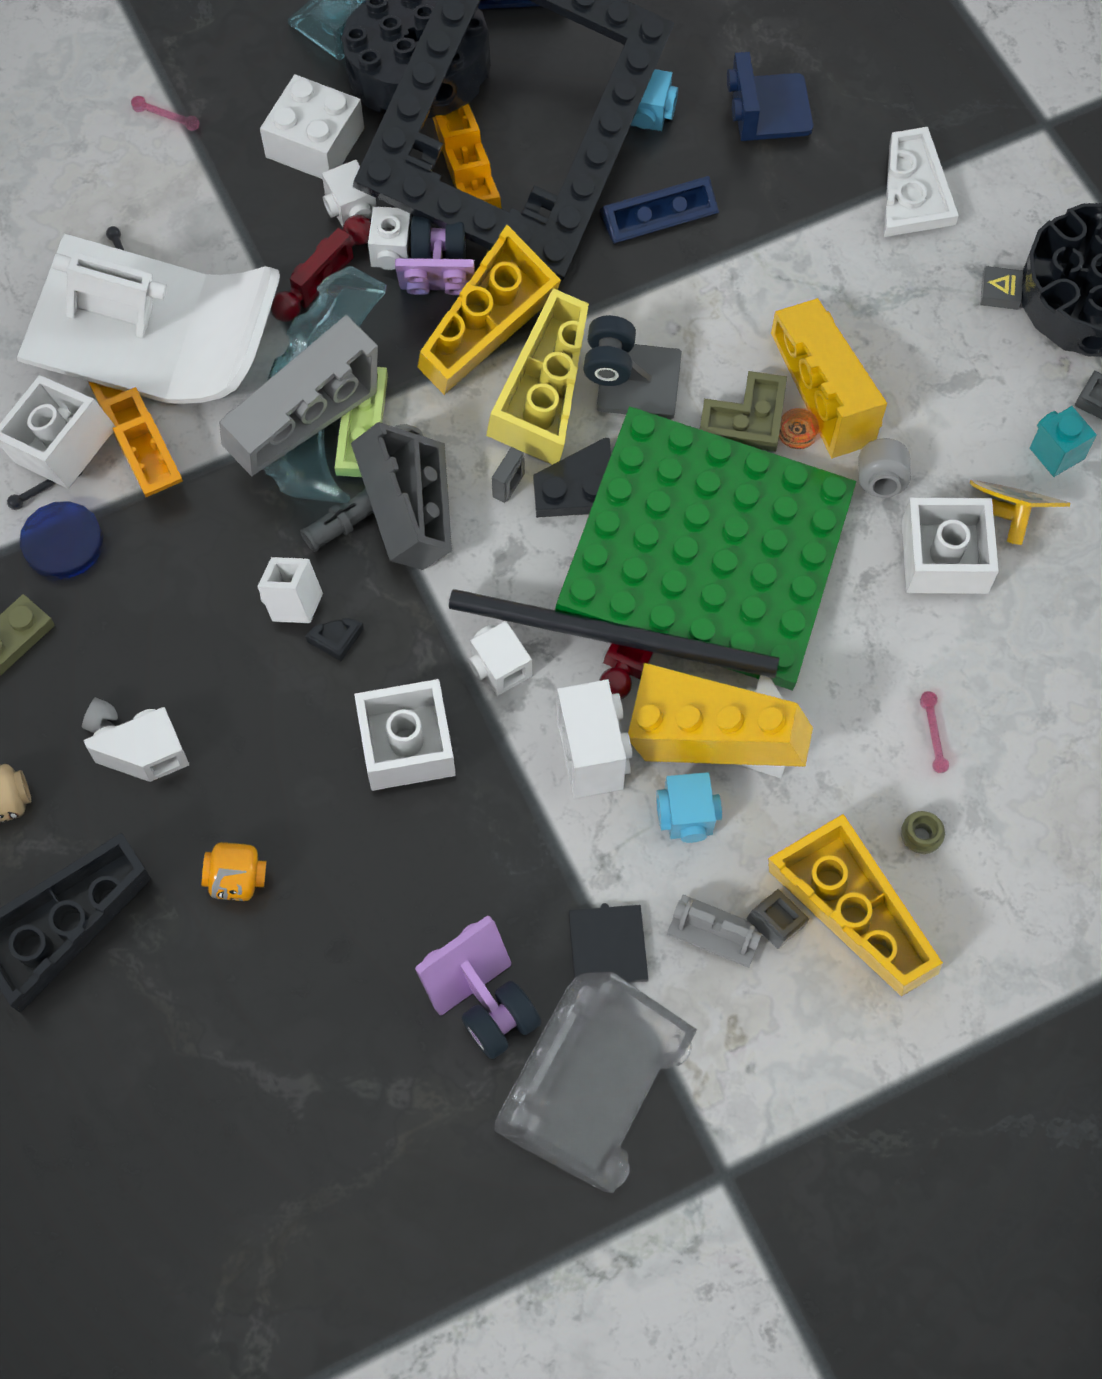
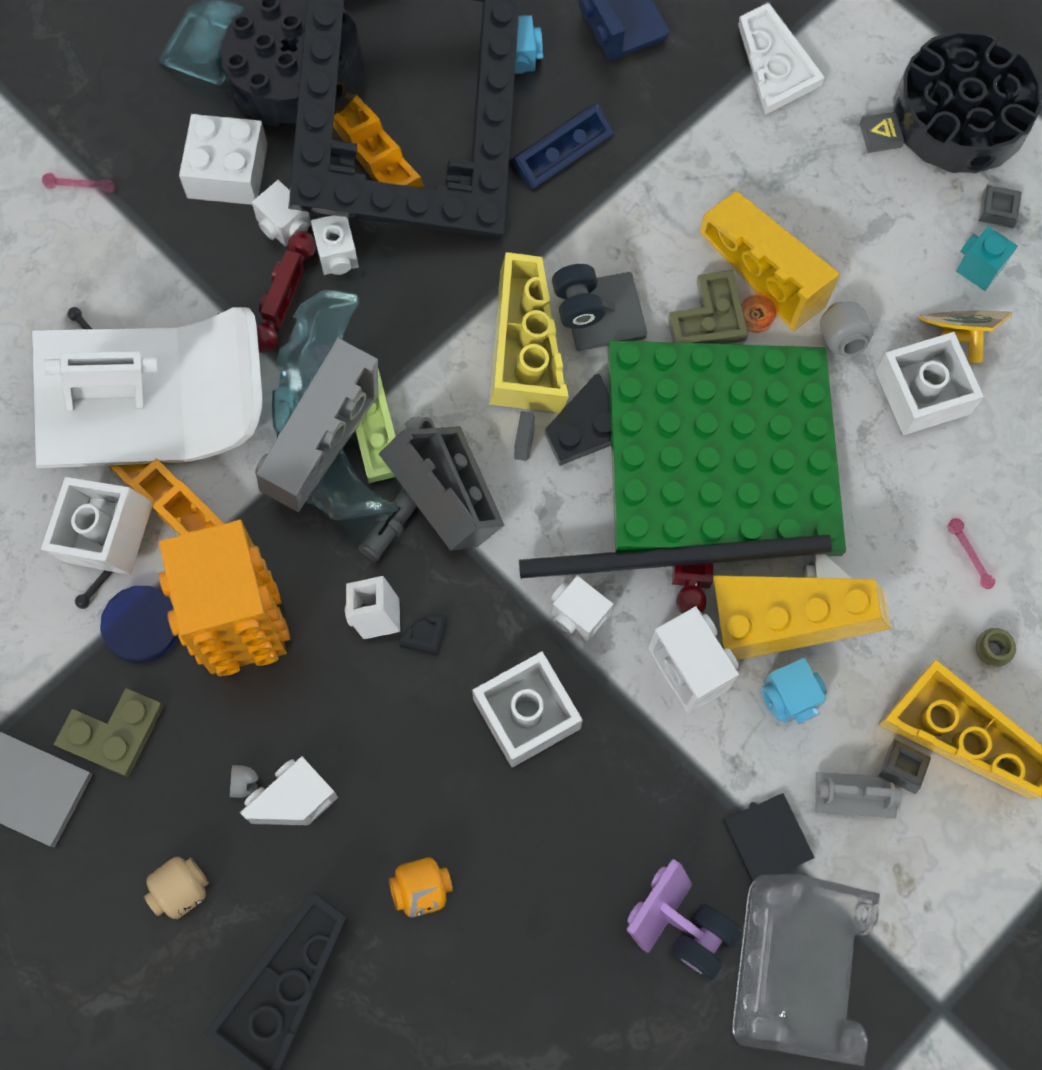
camera: 20 degrees left, 5 degrees up
lavender plate [395,216,475,295] -> none
yellow wedge [417,225,561,395] -> none
none -> light orange brick [158,519,291,676]

